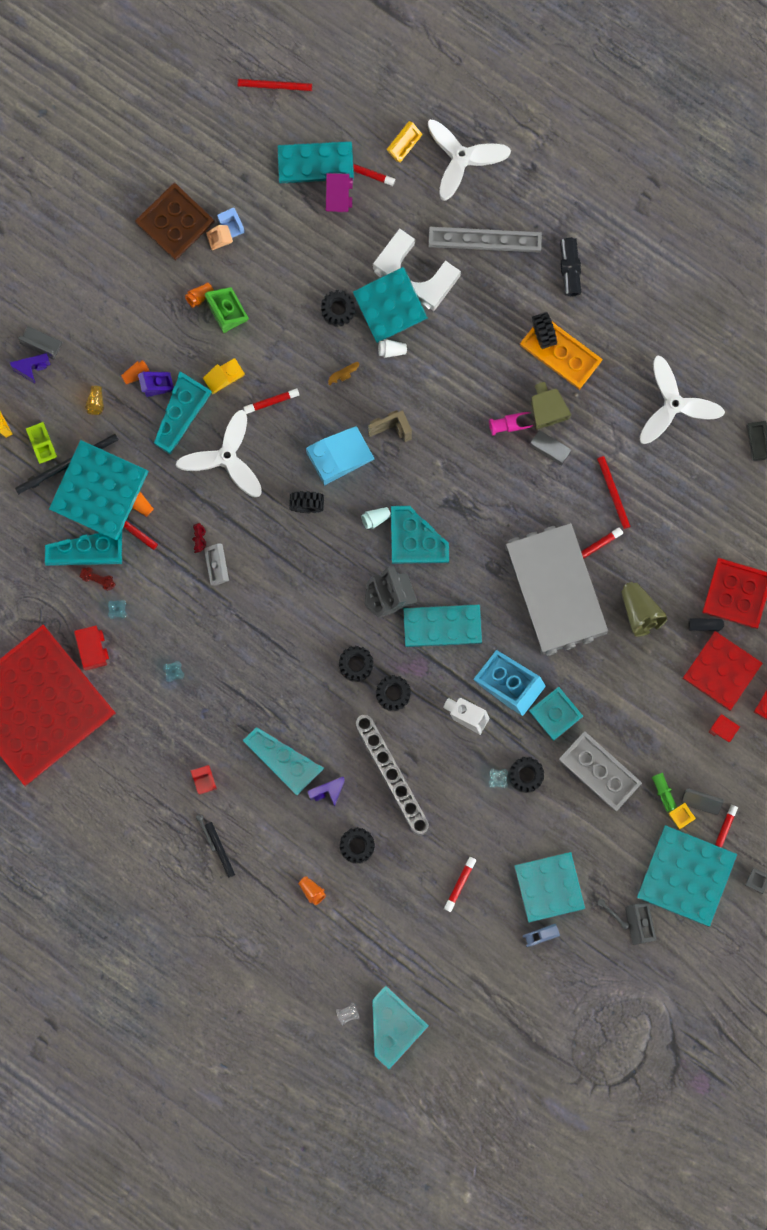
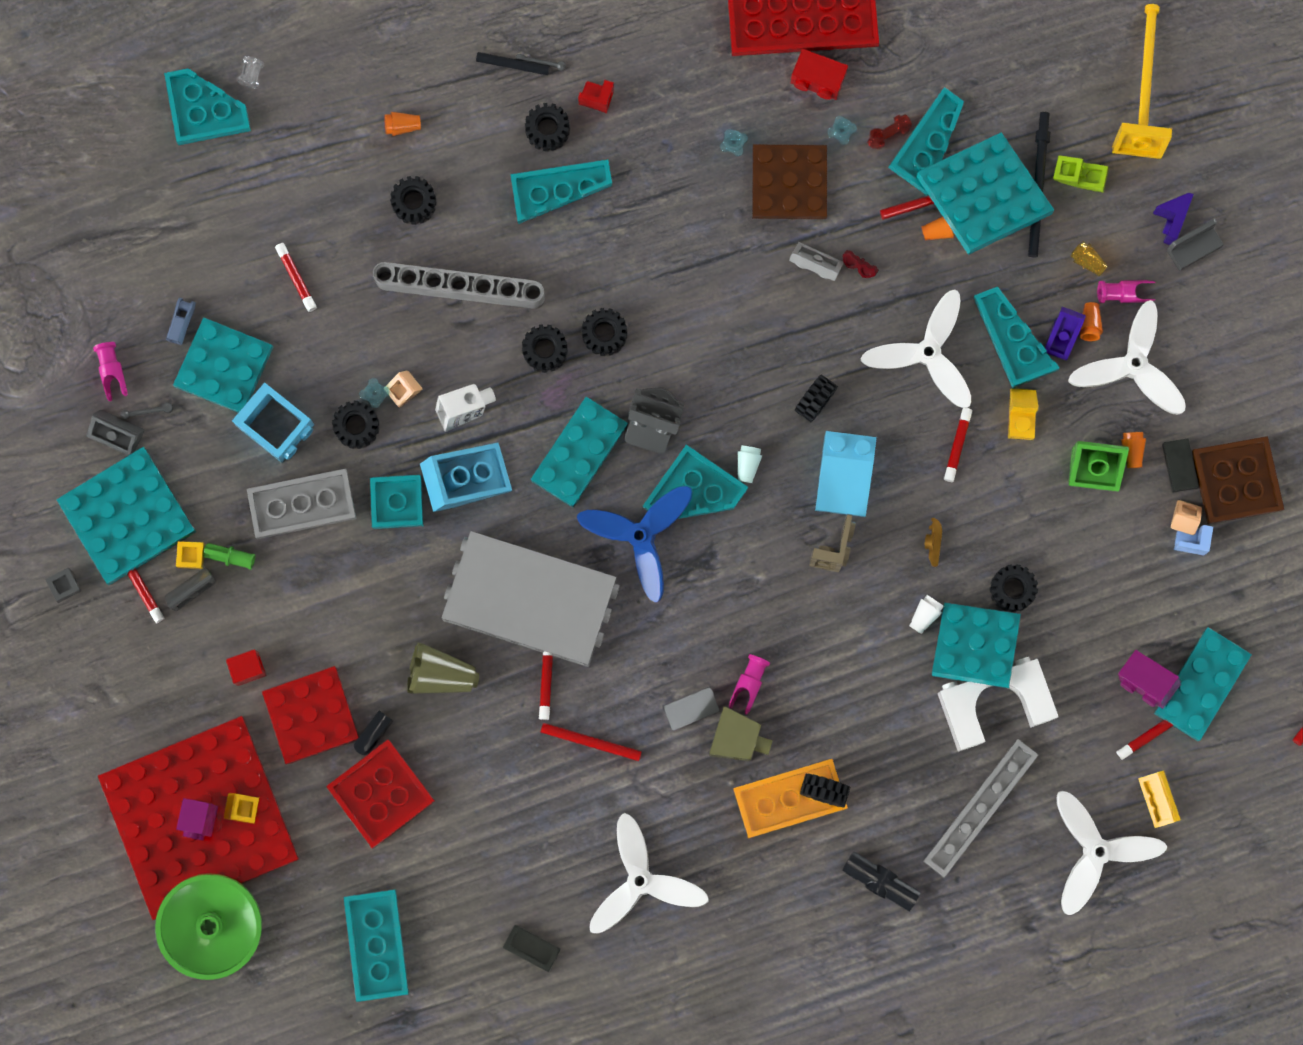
camera: 130 degrees right, 0 degrees up
dark purple slope [307,777,345,807] -> none
none -> dark pink piece [93,342,128,401]
none -> medium azure window [232,382,314,463]
none -> light nougat slope [383,371,422,407]
none -> black tyre [525,103,570,152]
none -> blue piece [577,486,692,602]
none -> reddish brown plate [752,144,827,219]
none -> white piece [1068,300,1186,415]
none -> dark pink piece [1097,280,1156,303]
none -> pearl dark grey tile [1162,438,1199,493]

